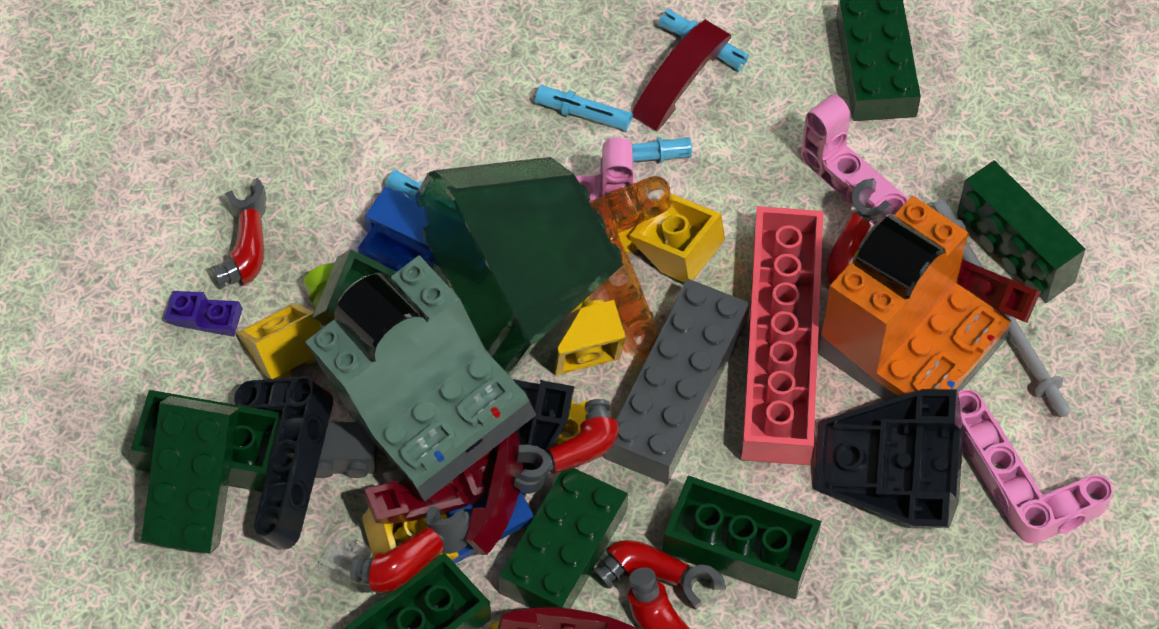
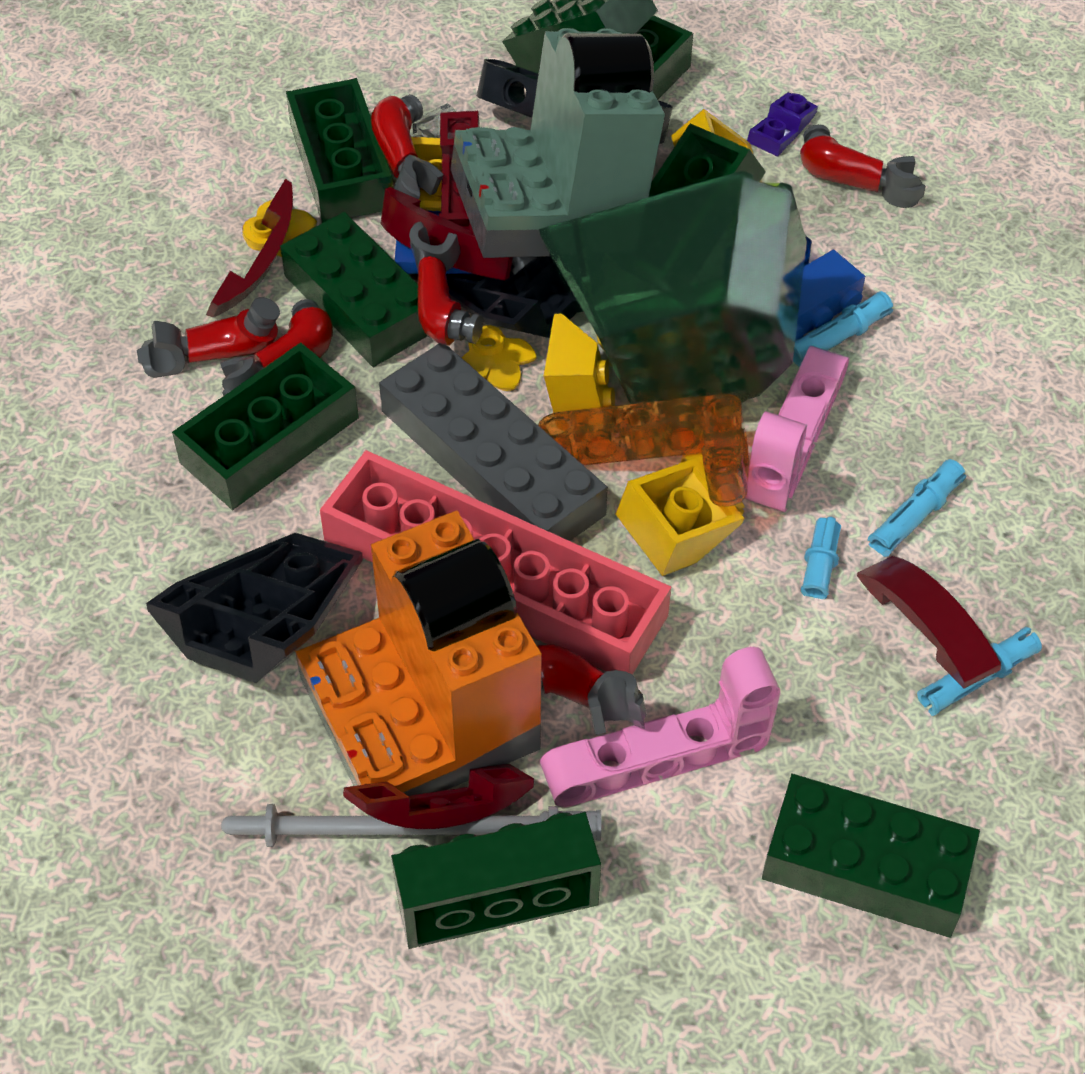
camera: 115 degrees right, 5 degrees down
bright pink beam [958,389,1113,544] -> none

